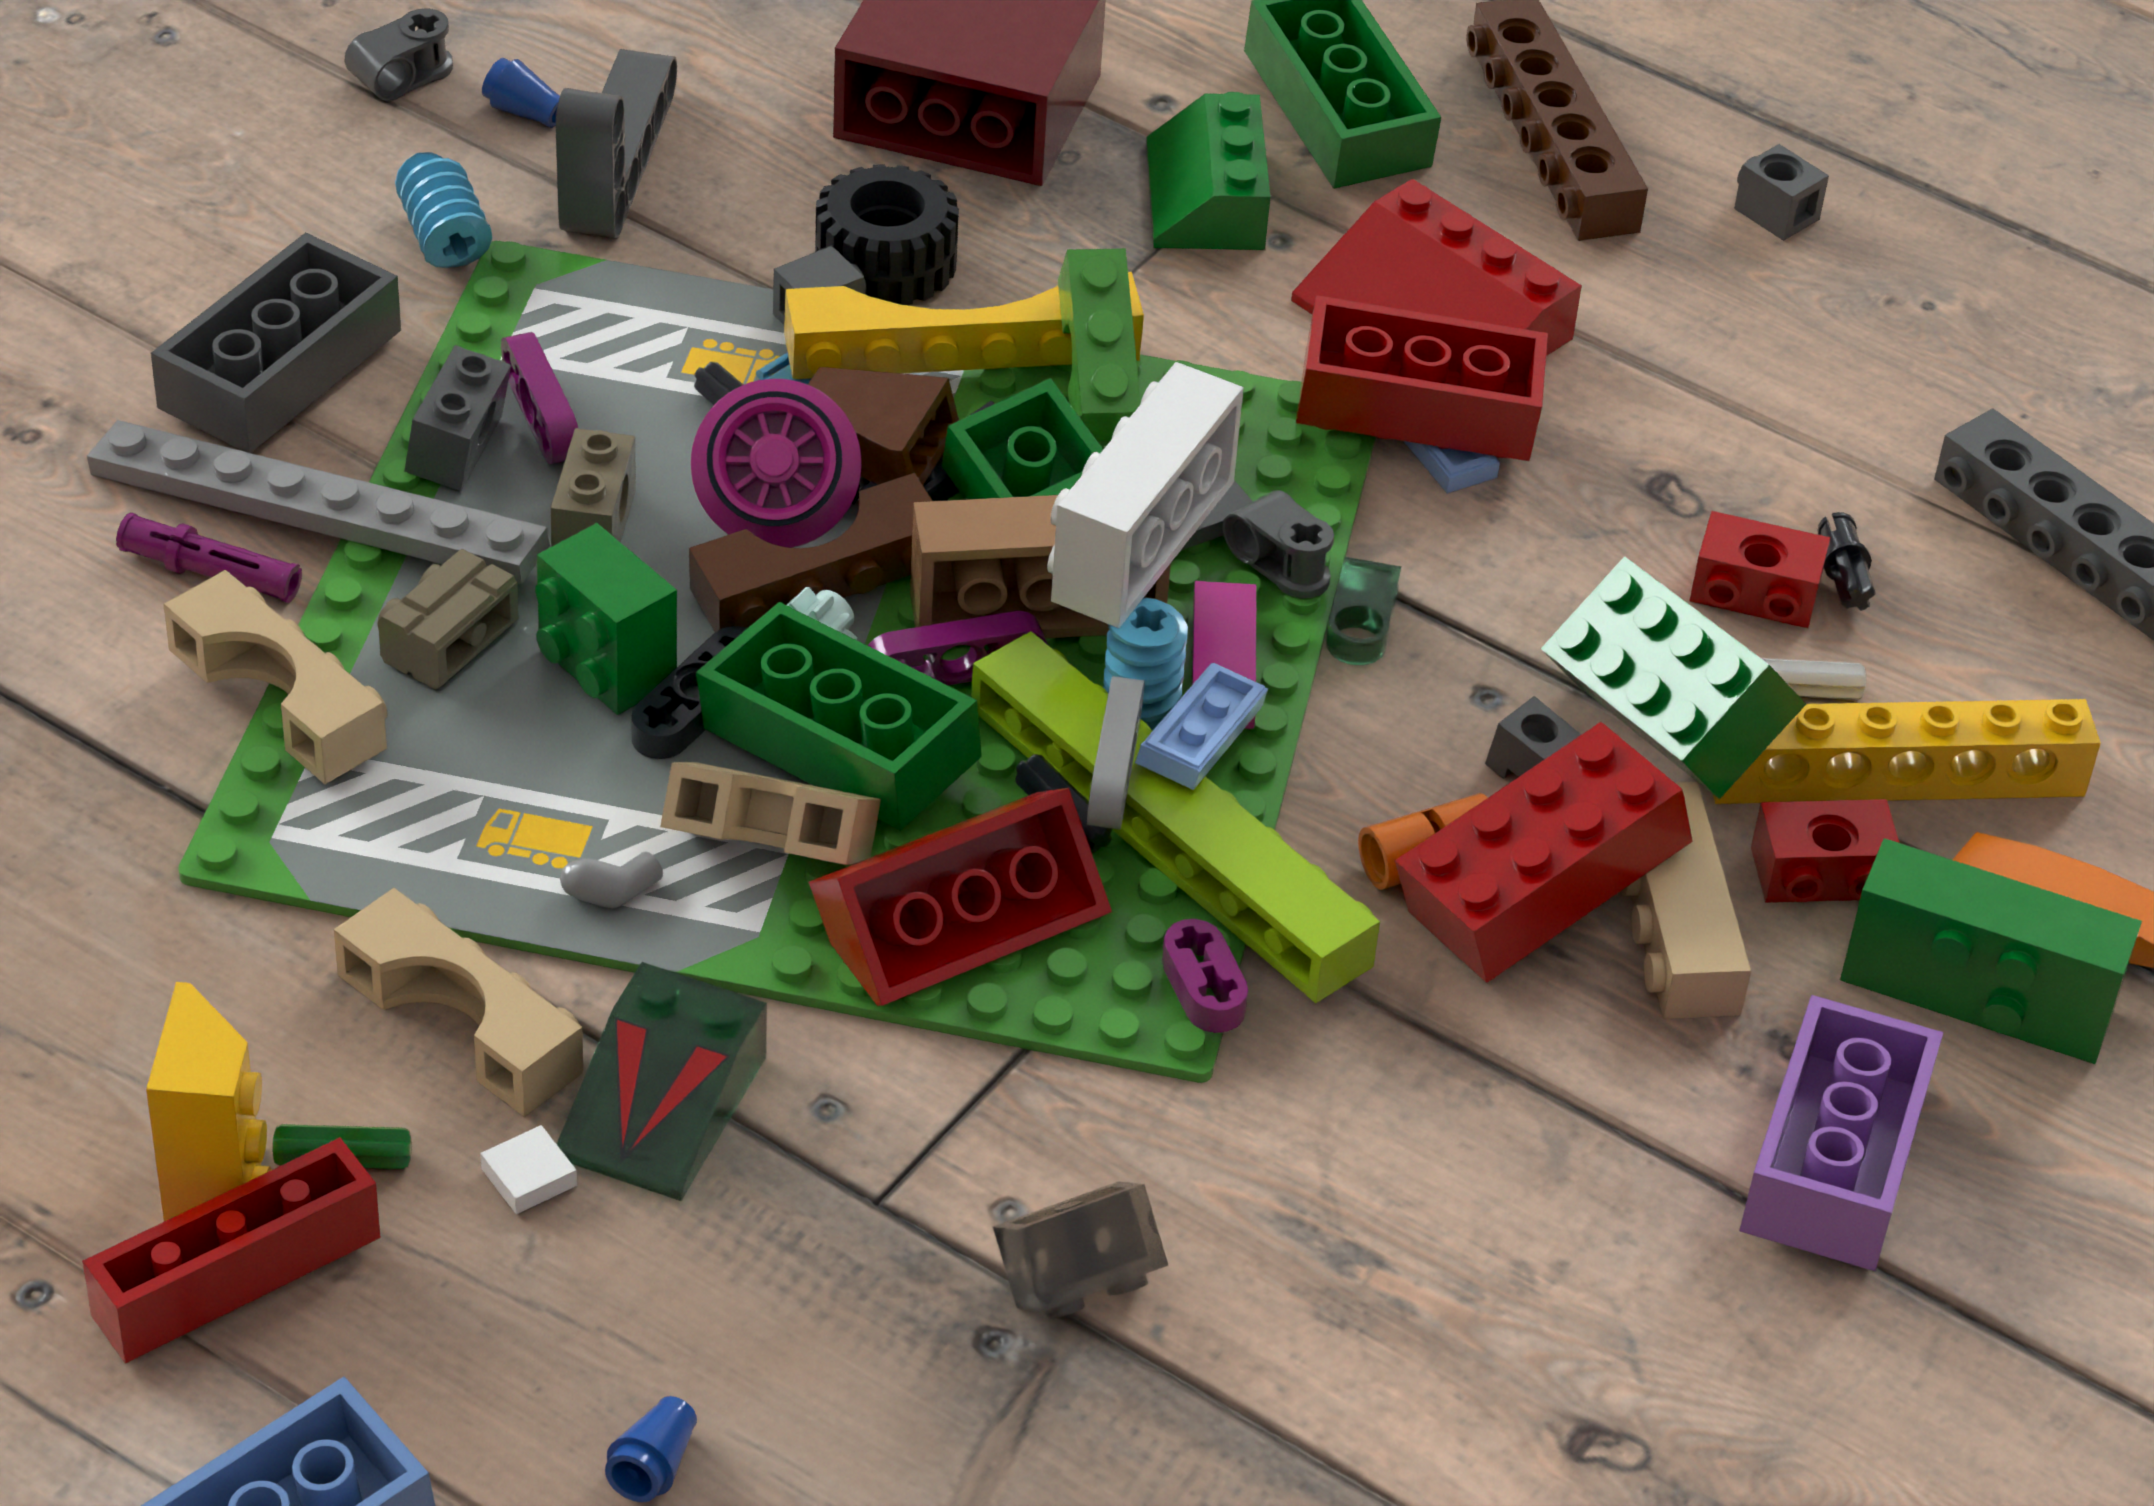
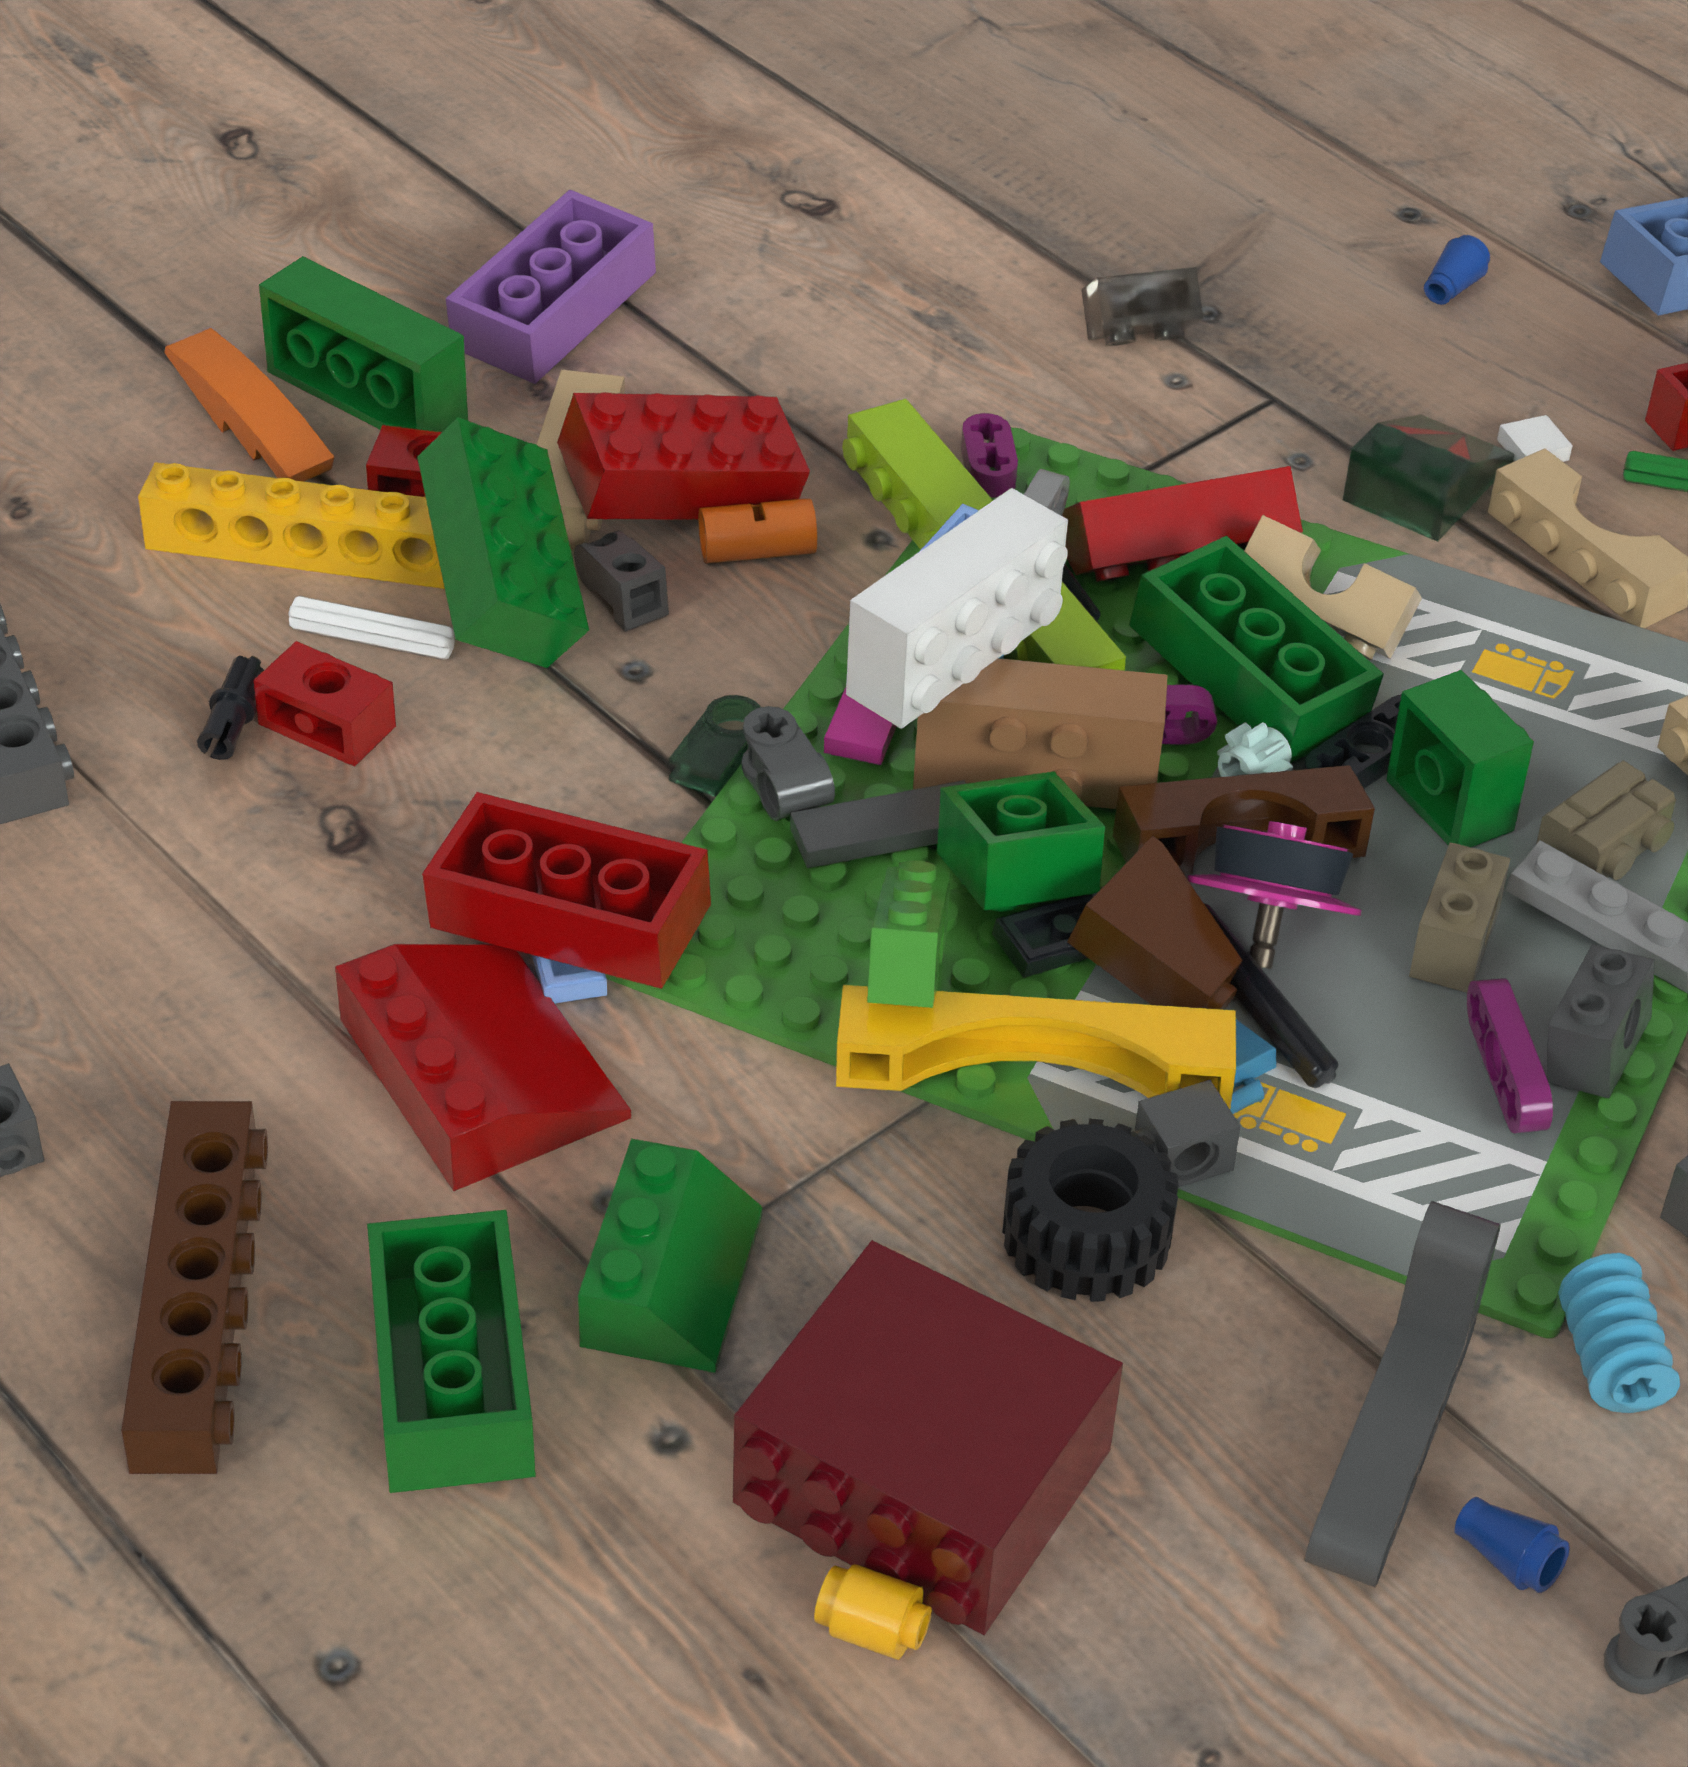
camera: 165 degrees left, 0 degrees up
light grey arm [560,851,663,909] -> none

